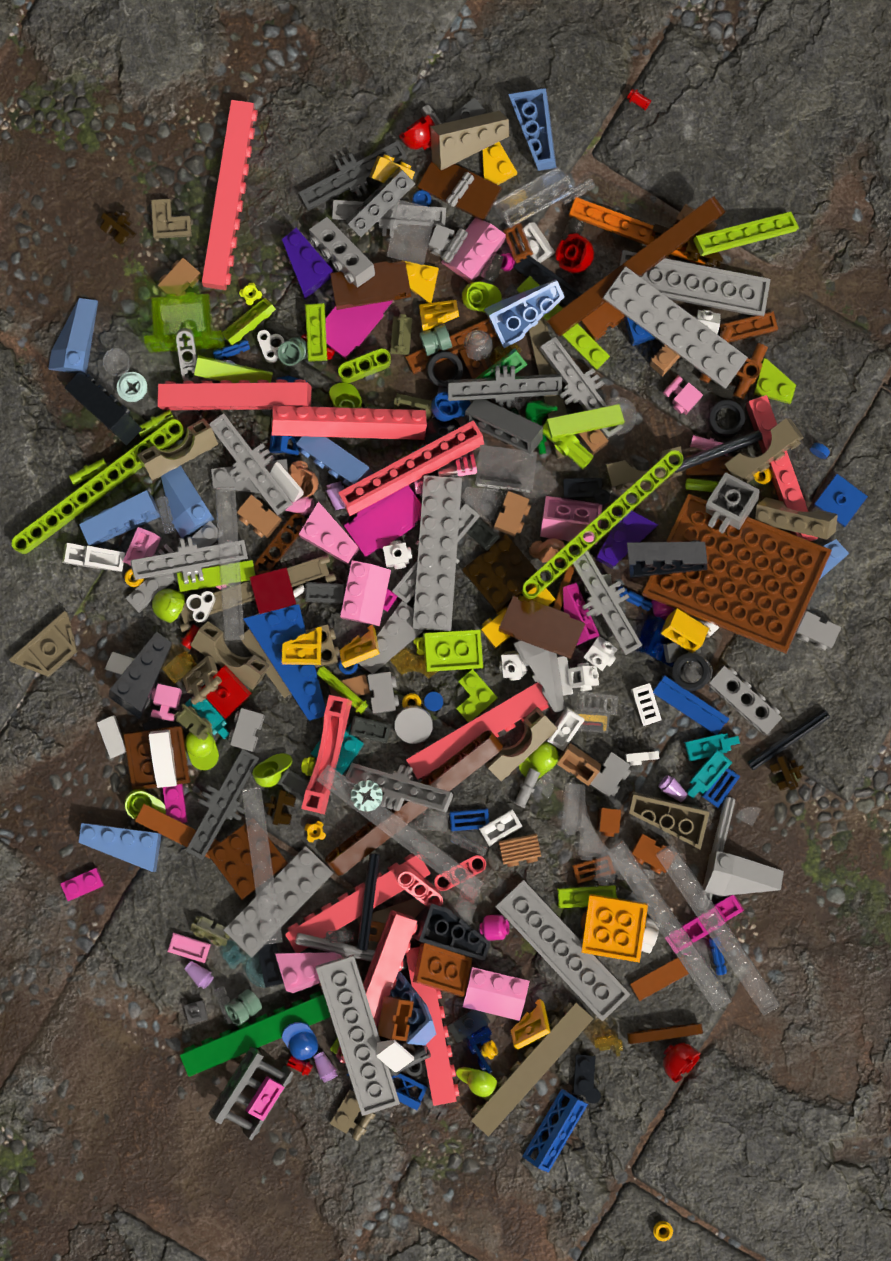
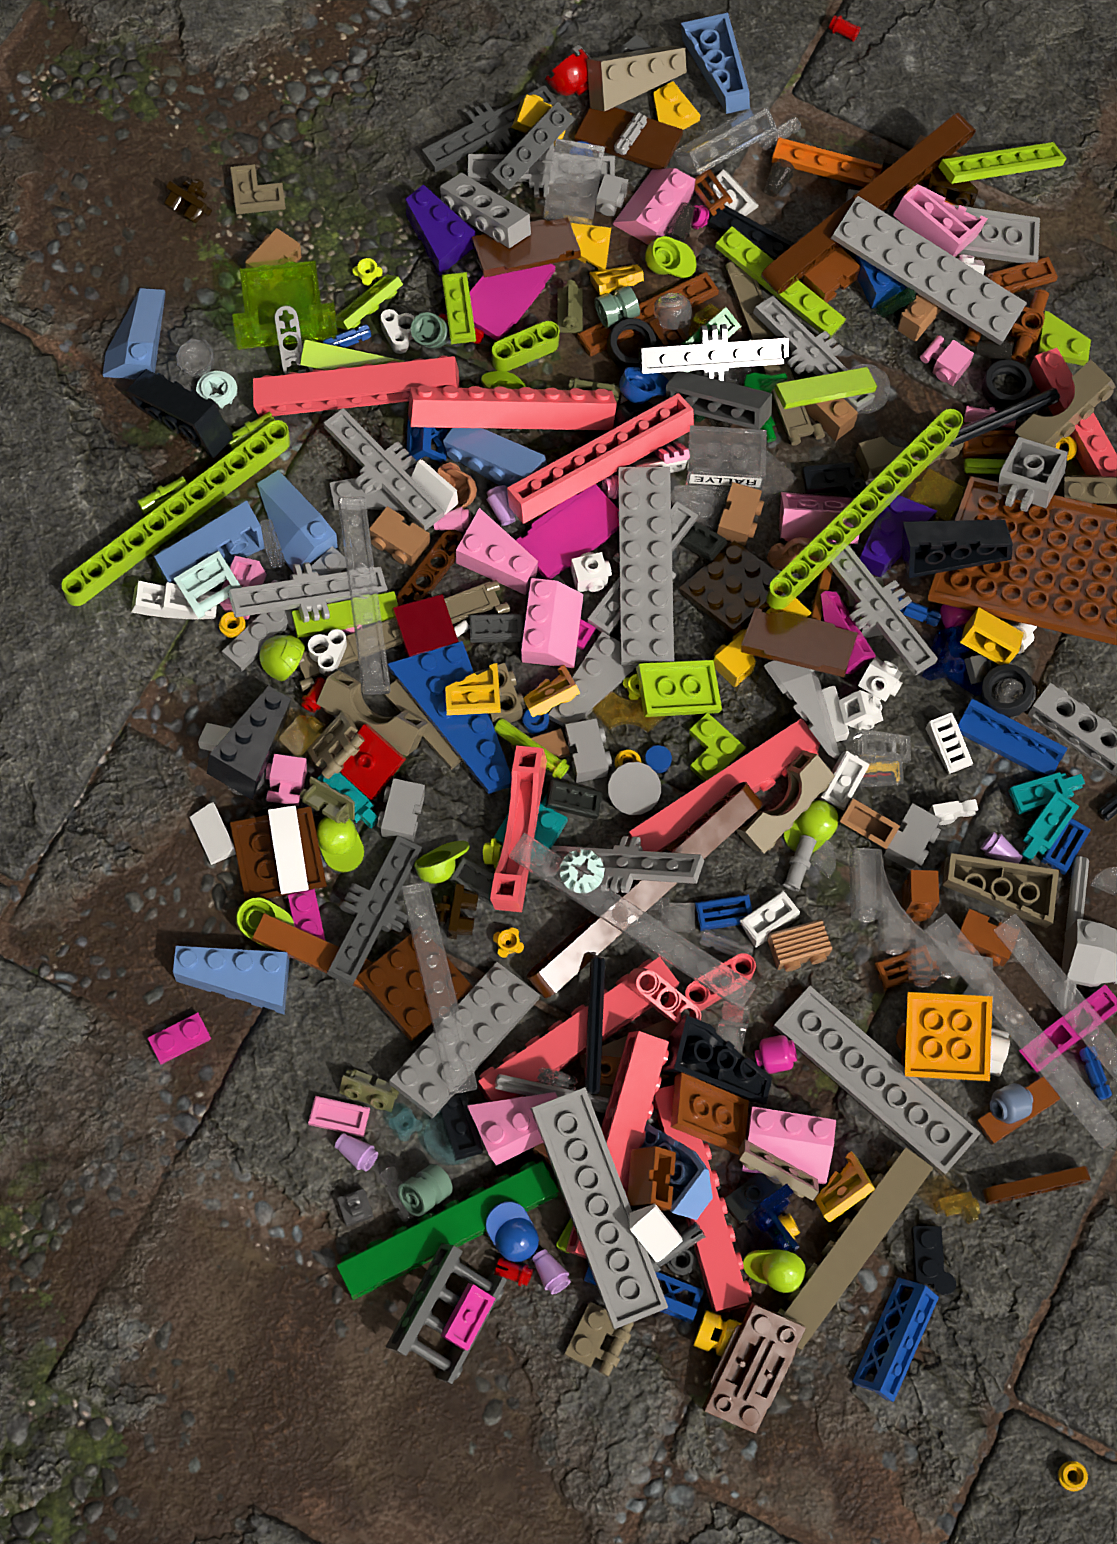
camera: 10 degrees left, 15 degrees down
dark tan wing [9,611,78,677] -> none
dark tan arch [137,418,218,481] -> none
coral brick [202,100,258,290] -> none
light grey axle [441,228,468,263] -> none
medium blue wedge [484,280,564,348] -> none
white brick [500,651,529,680] -> none
lime piece [543,423,594,469] -> none
red cylinder [556,233,594,273] -> none
lime tile [558,885,617,908] -> none
red cylinder [663,1043,701,1083] -> none
none -> light aqua plate [174,551,241,619]
none -> yellow wheel [693,1310,742,1357]
none -> piece [702,1302,806,1434]
none -> dark tan plate [739,1139,819,1200]
none -> clear green axle [876,287,916,318]
none -> bright pink wedge [893,184,988,257]
none -> clear yellow piece [910,468,966,521]
none -> sand blue head [990,1083,1033,1124]

